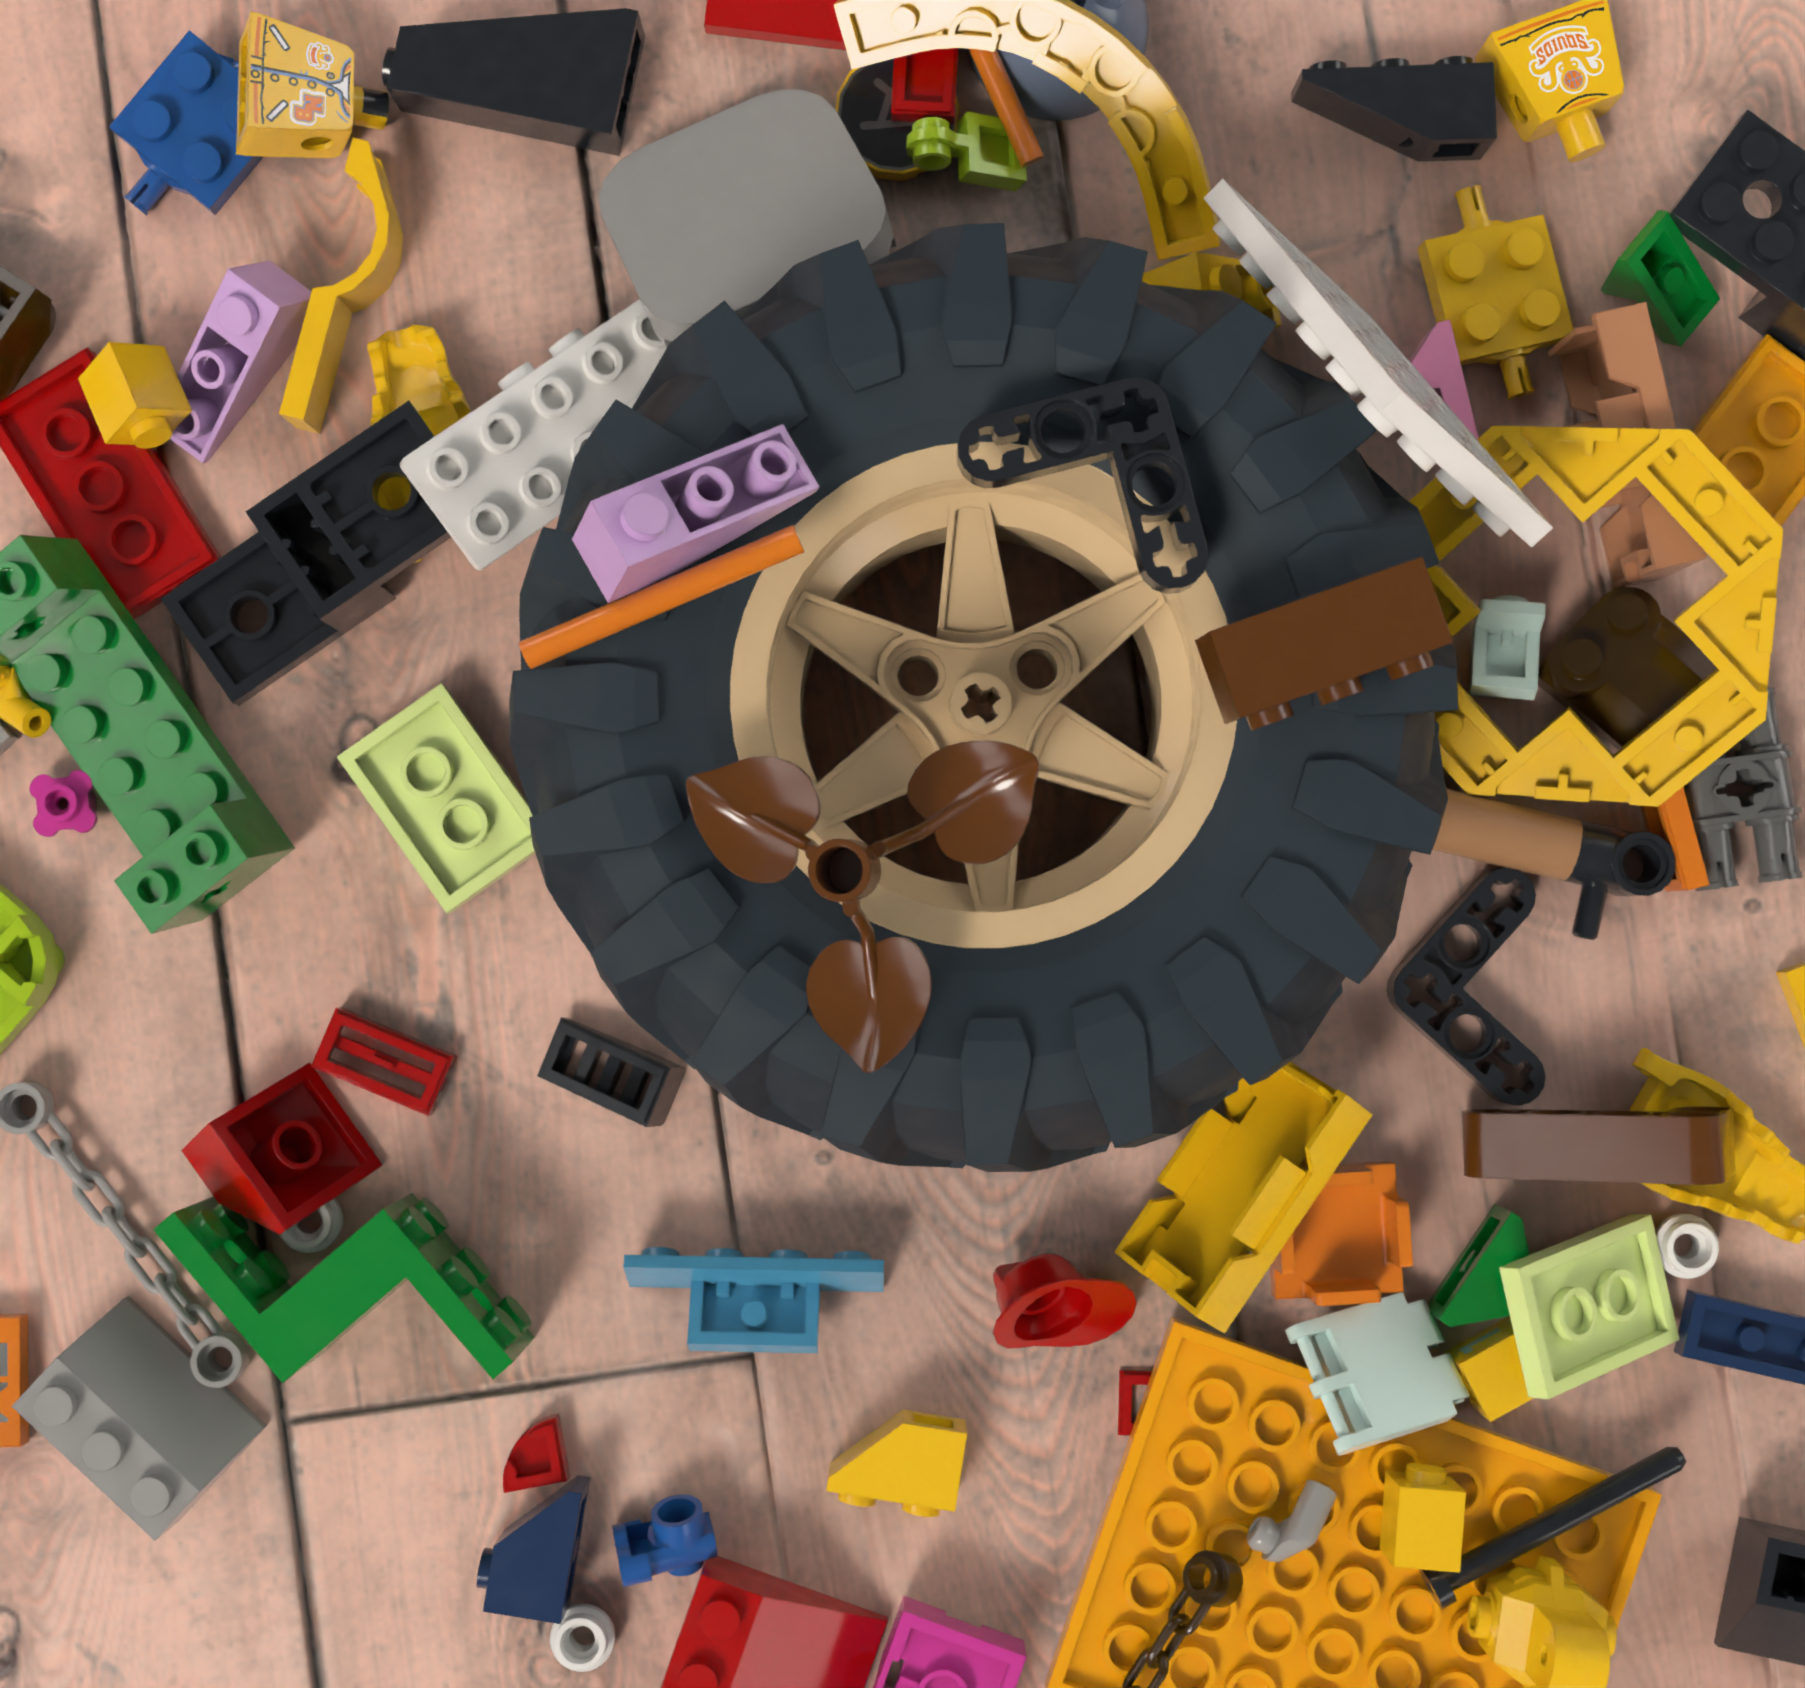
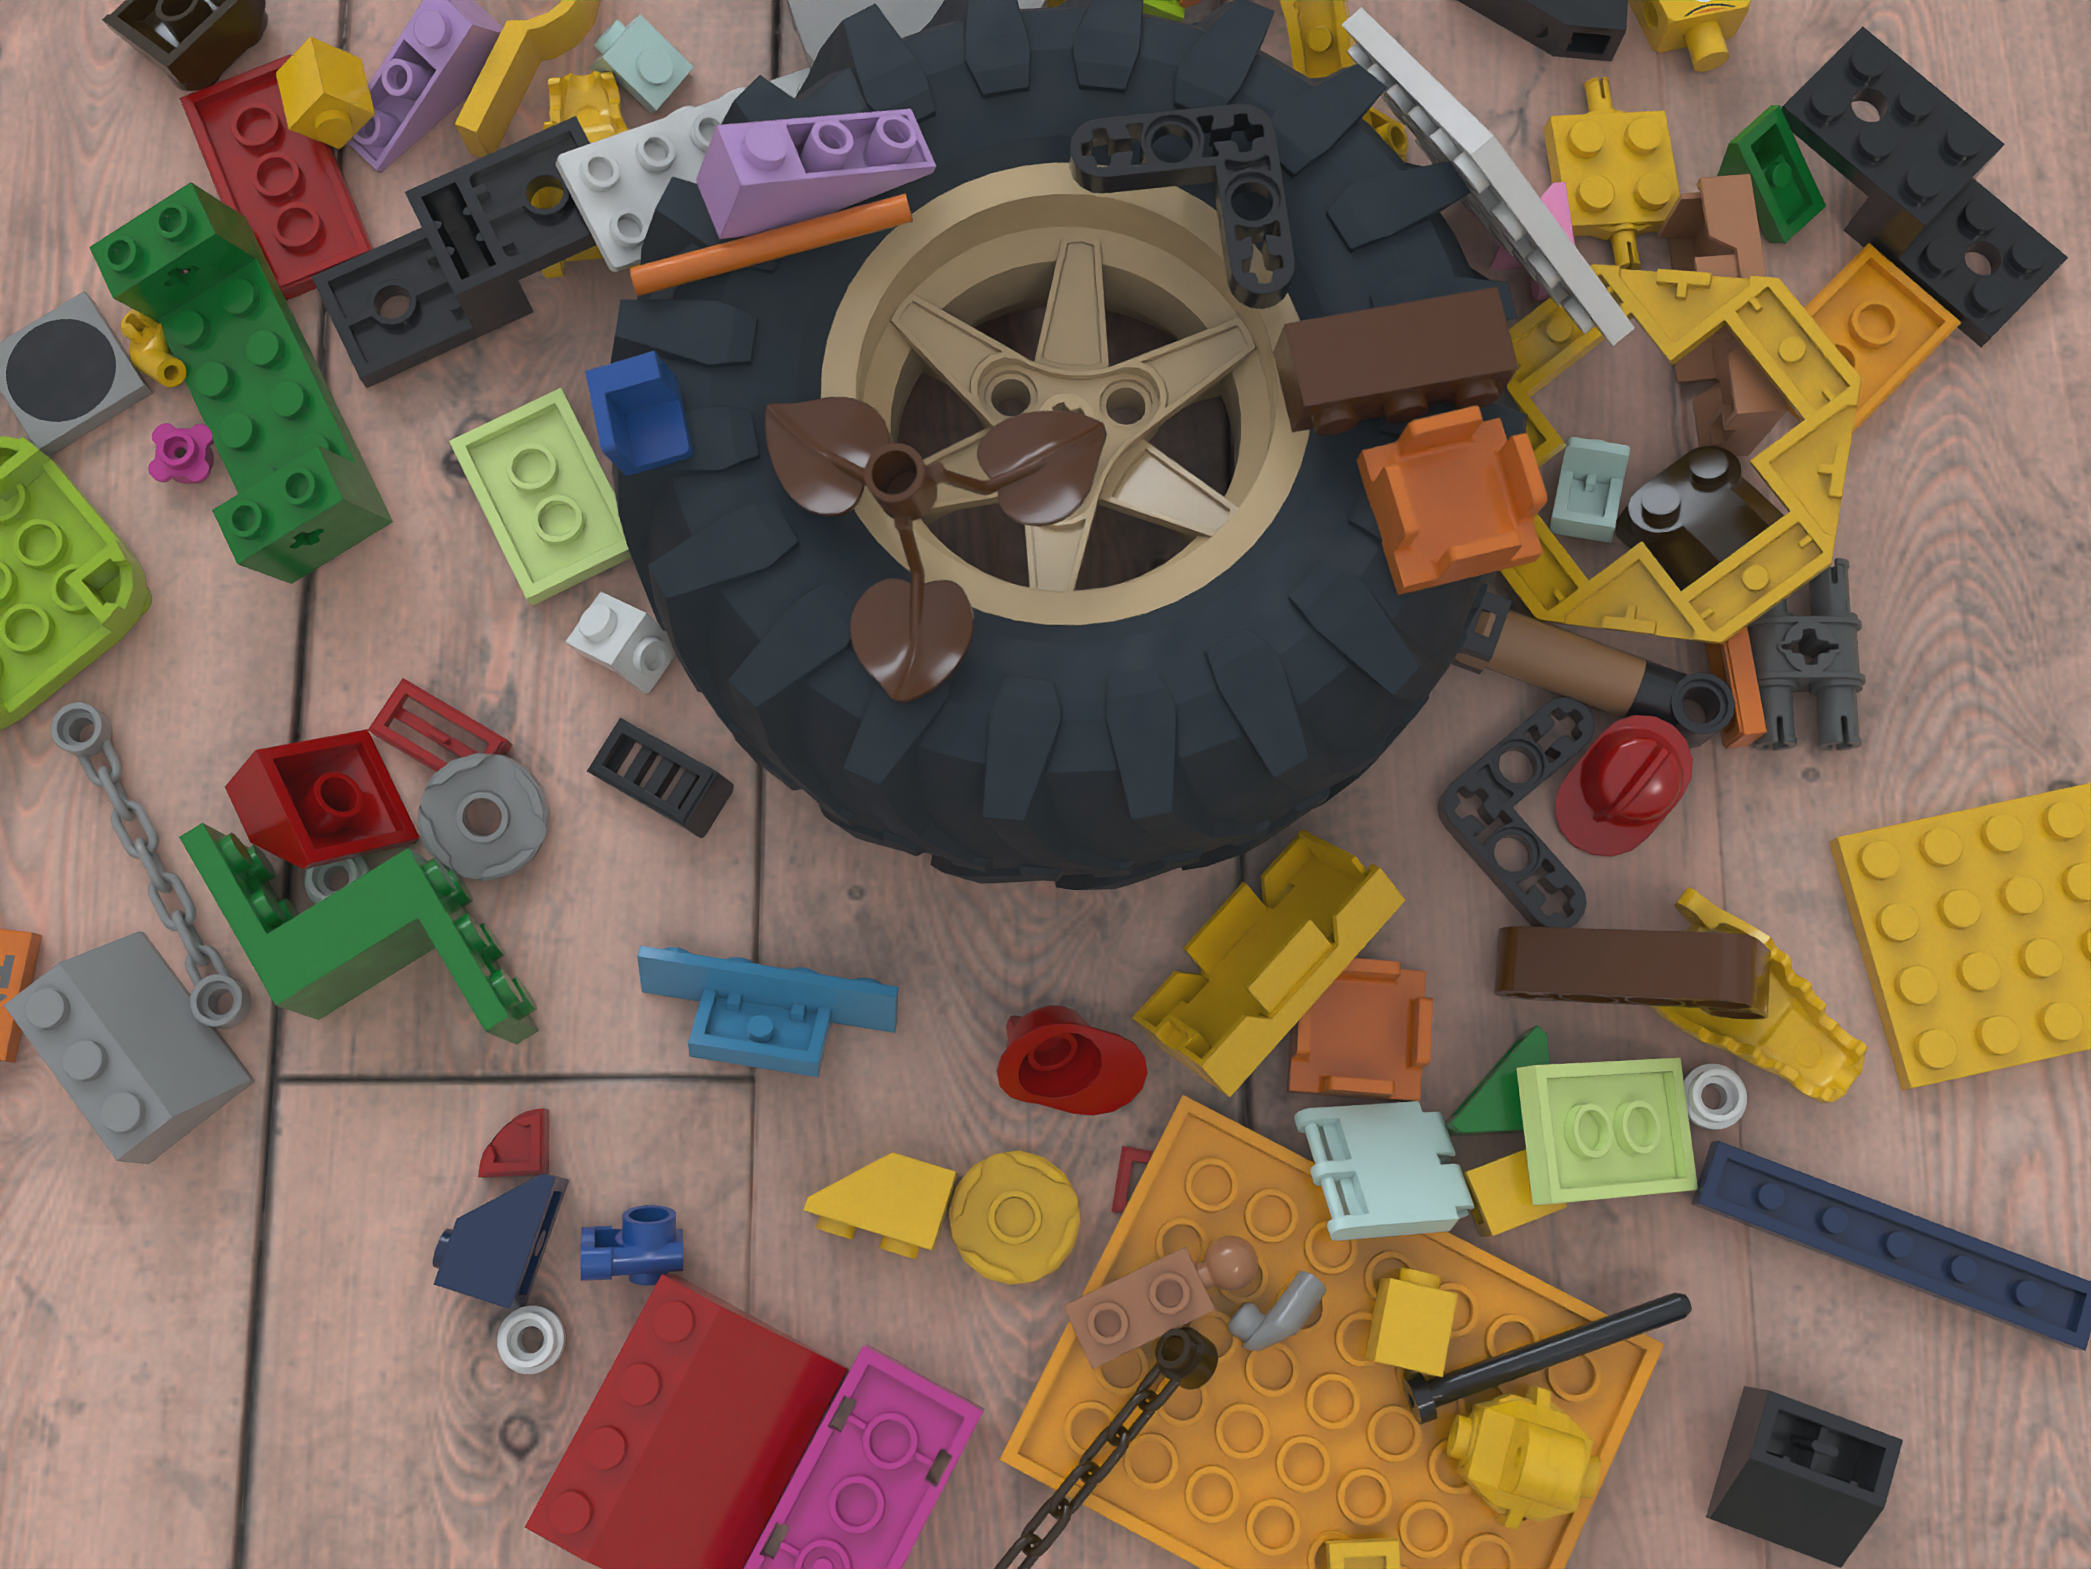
camera: 10 degrees right, 10 degrees down
none -> light grey tile [417,753,550,881]
none -> white bracket [565,591,676,693]
none -> blue panel [585,351,693,476]
none -> light aqua bracket [590,14,694,114]
none -> yellow tile [949,1150,1081,1285]
none -> nougat plate [1063,1235,1258,1369]
none -> orange panel [1356,406,1547,595]
none -> red piece [1555,715,1693,856]

